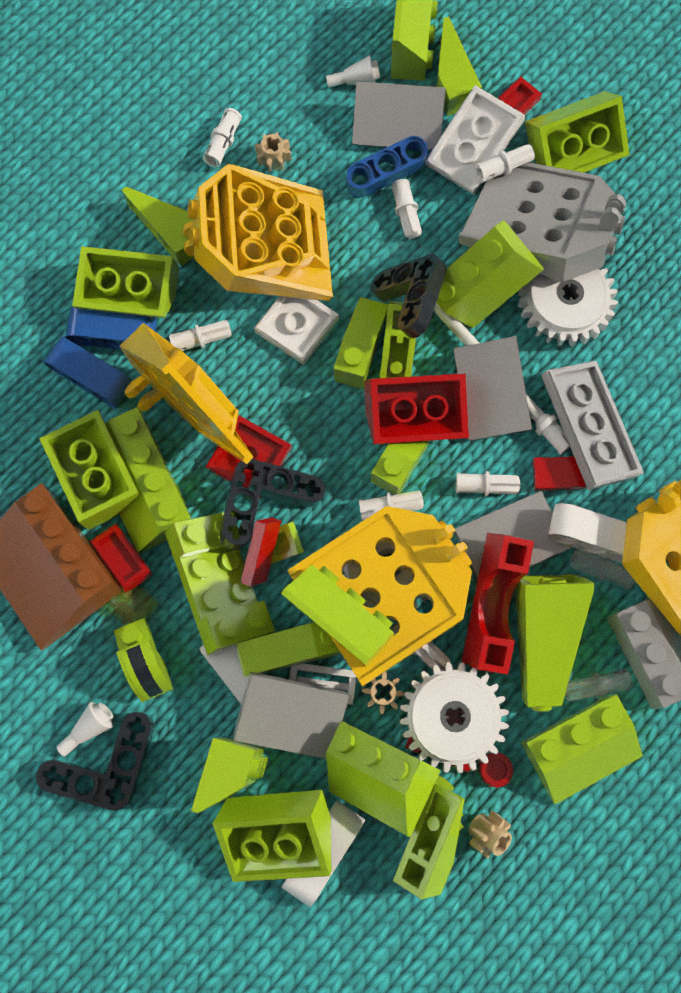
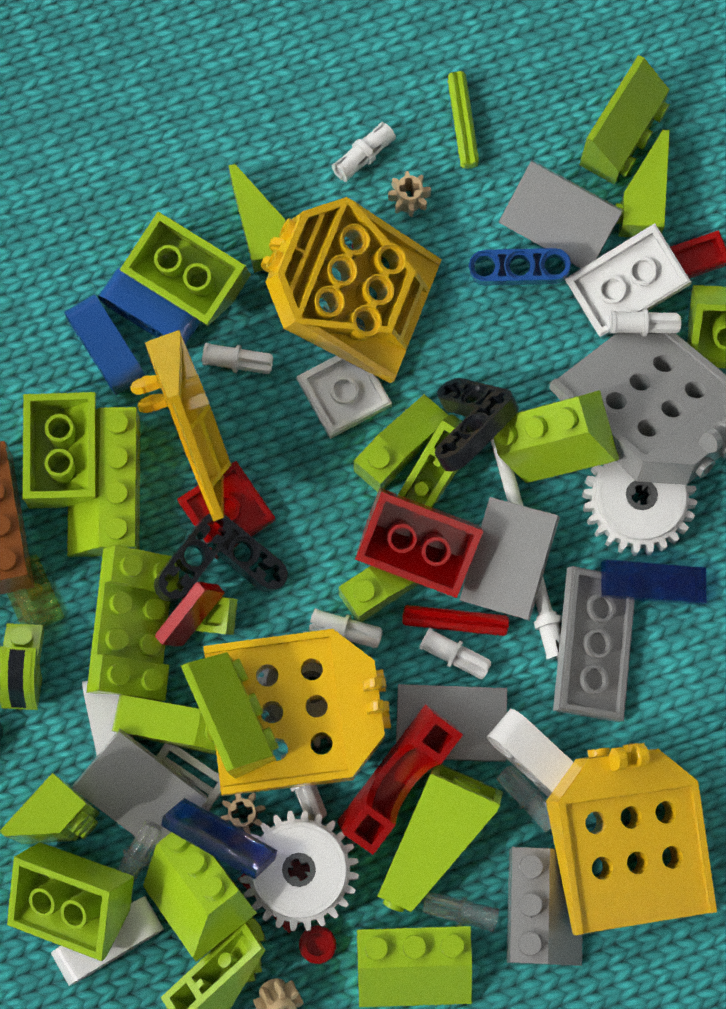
camera: 20 degrees right, 0 degrees up
red tile [89,524,153,593] -> none
white cone [326,55,380,88] -> none
white axle [391,179,422,239] -> none
red tile [532,456,598,491] -> none
none -> clear axle [117,820,162,885]
none -> clear blue tile [161,798,277,879]
none -> red axle [402,605,509,636]
none -> lime axle [448,71,479,169]
none -> clear blue tile [601,560,707,605]

